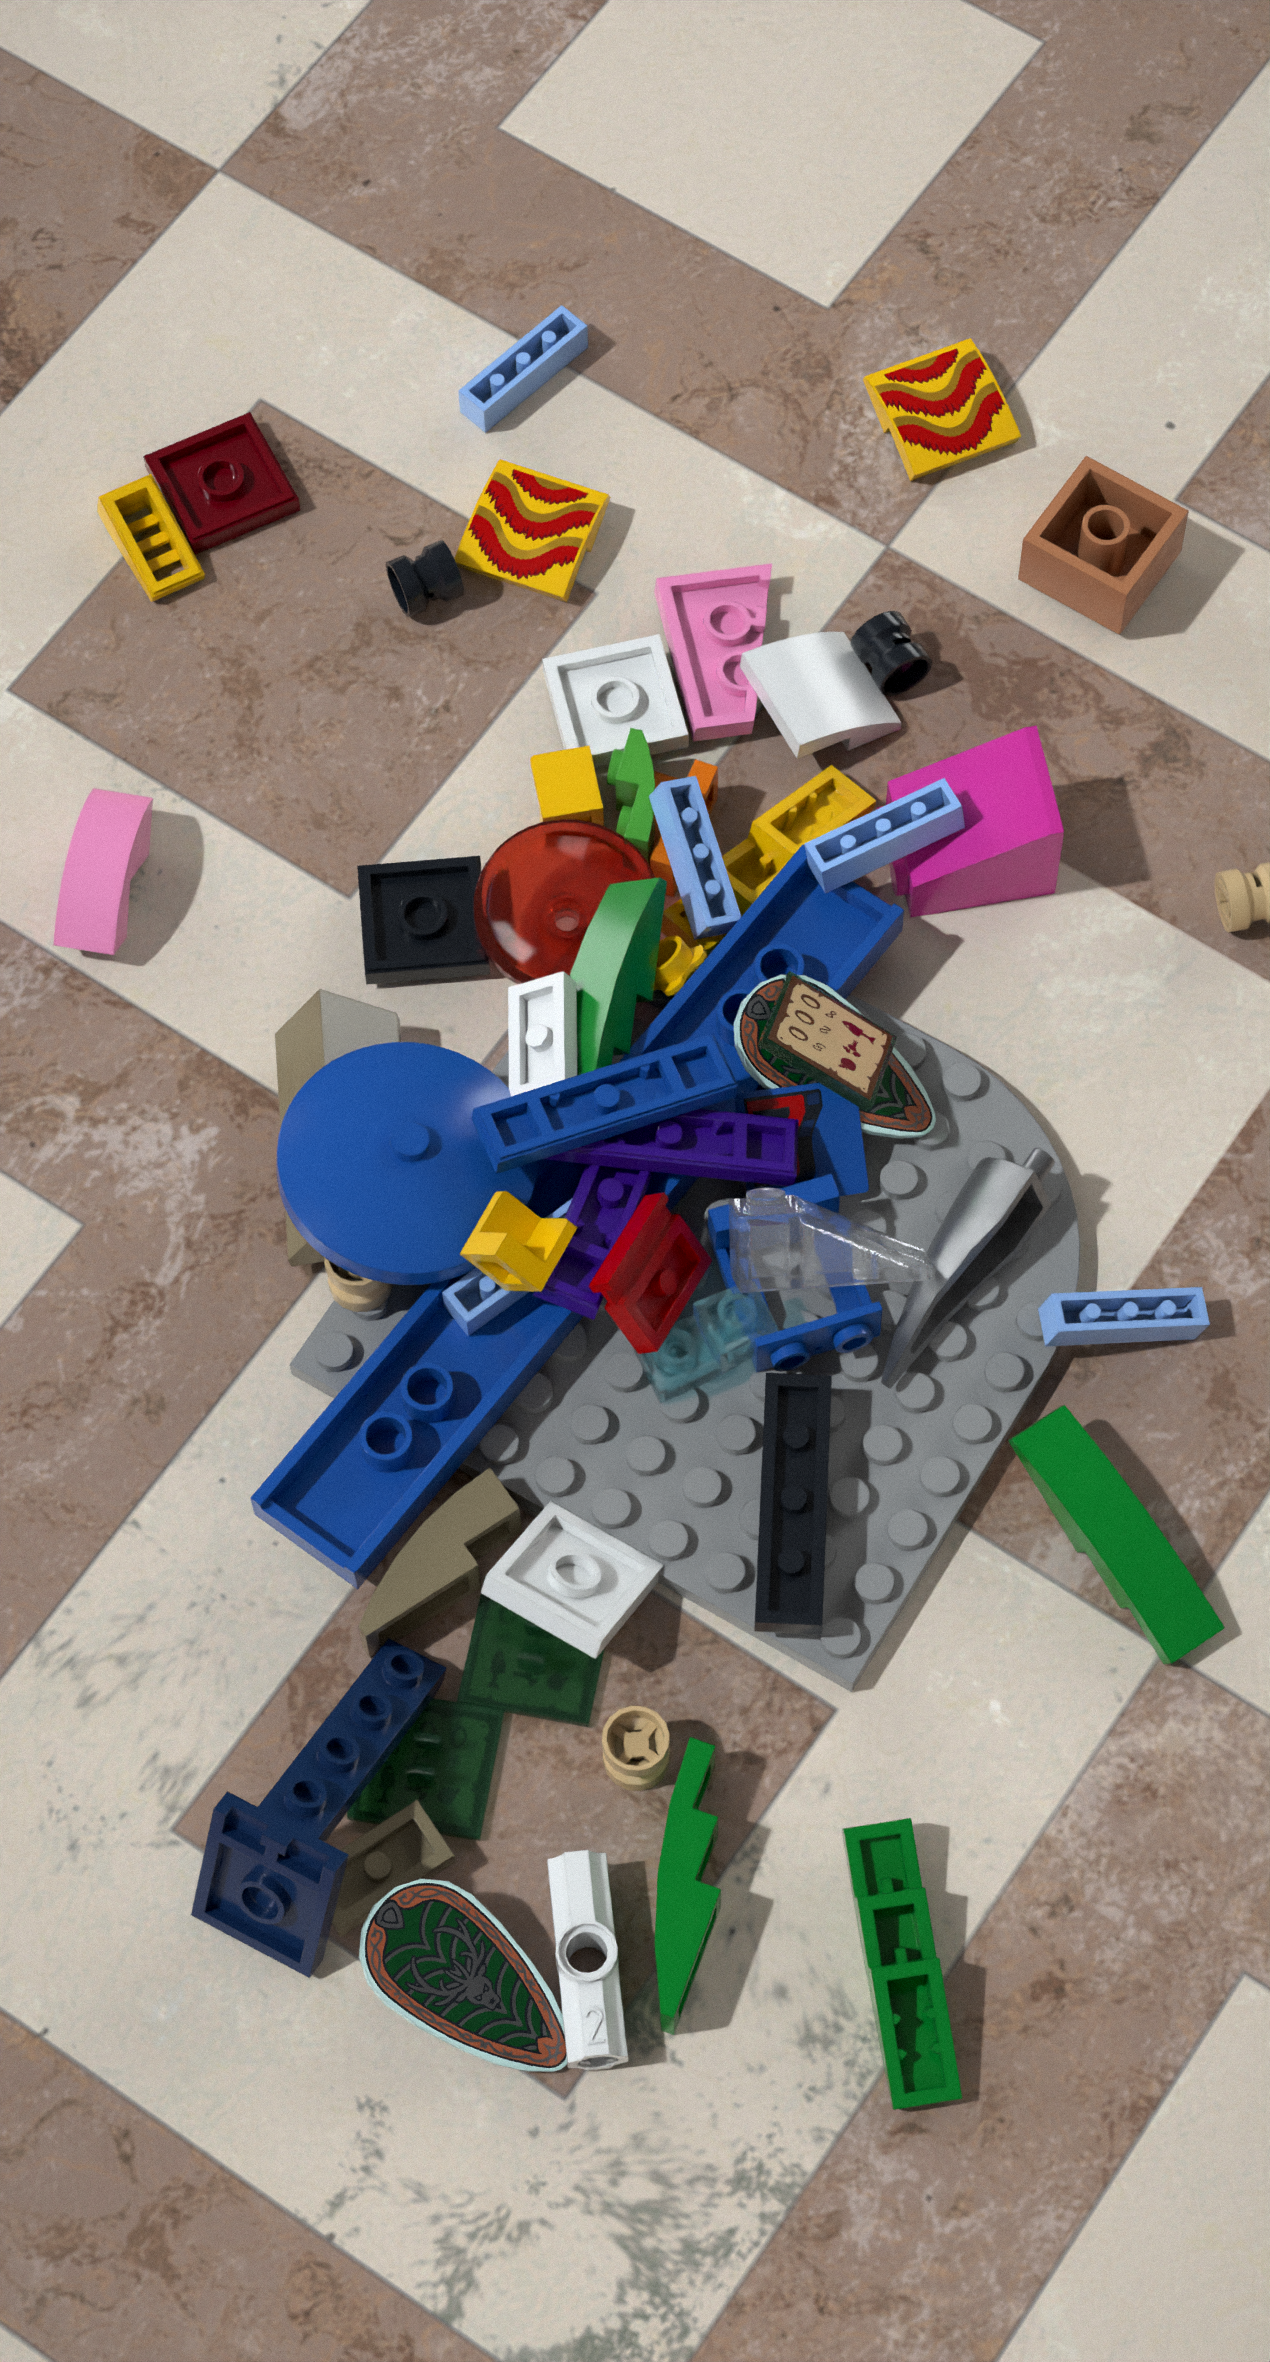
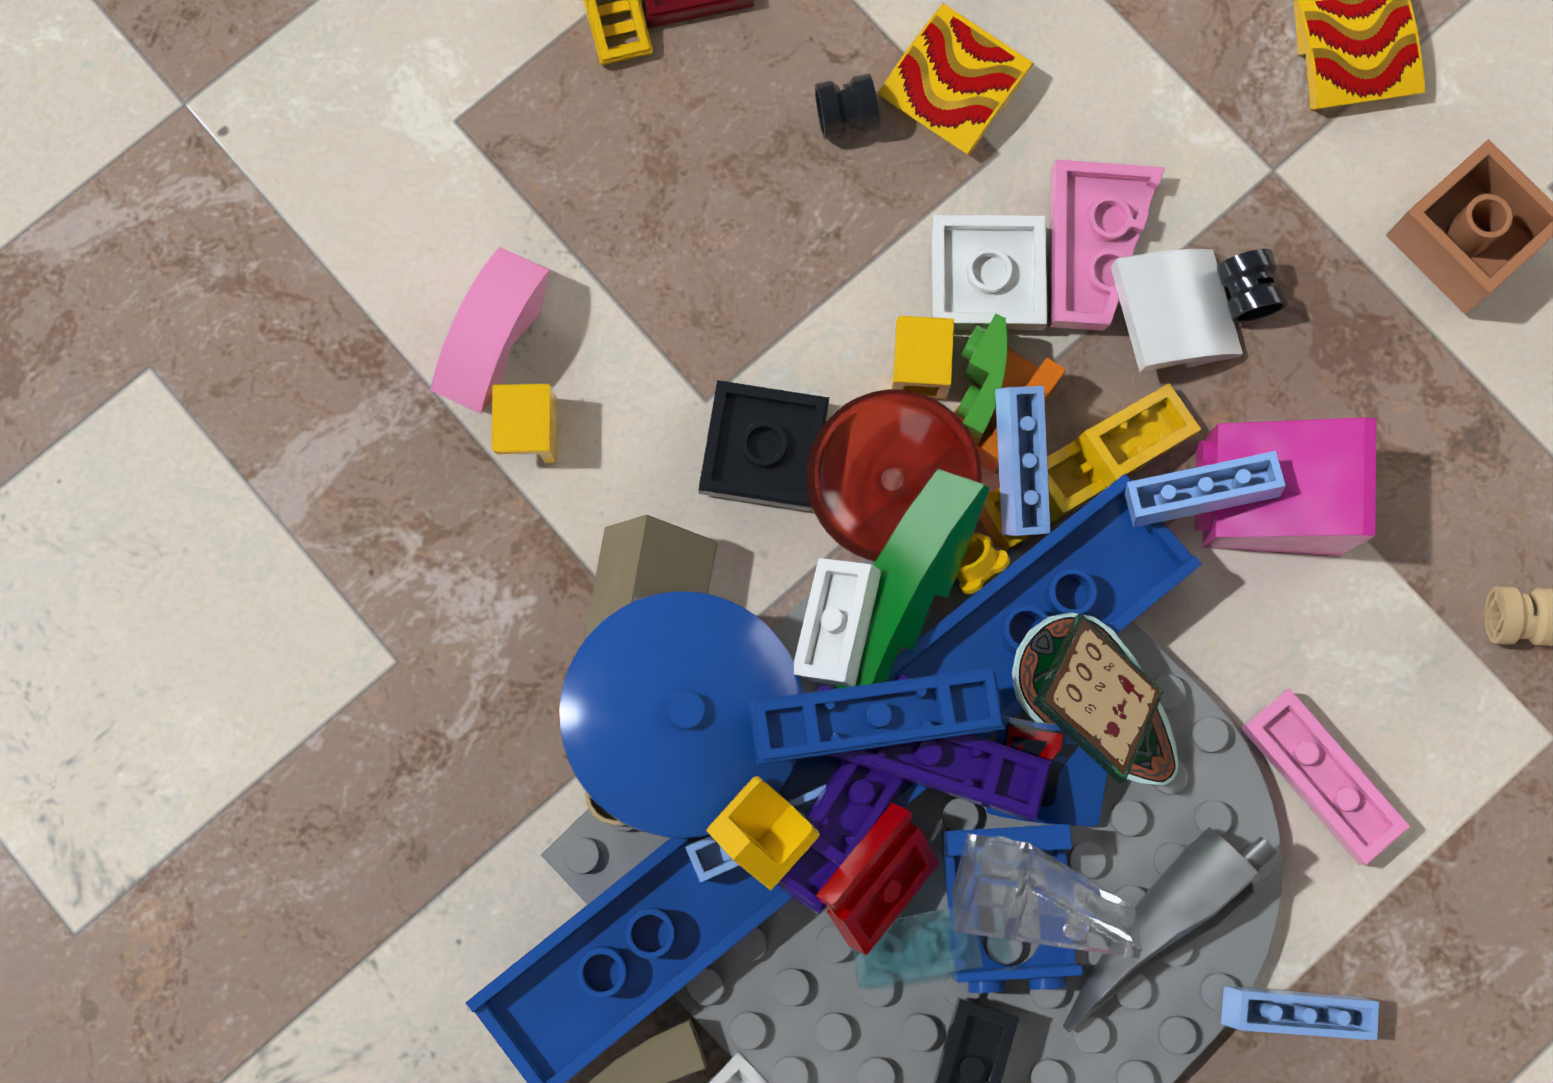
camera: 15 degrees right, 15 degrees up
none -> yellow panel [492,384,557,463]
none -> bright pink plate [1240,689,1410,865]

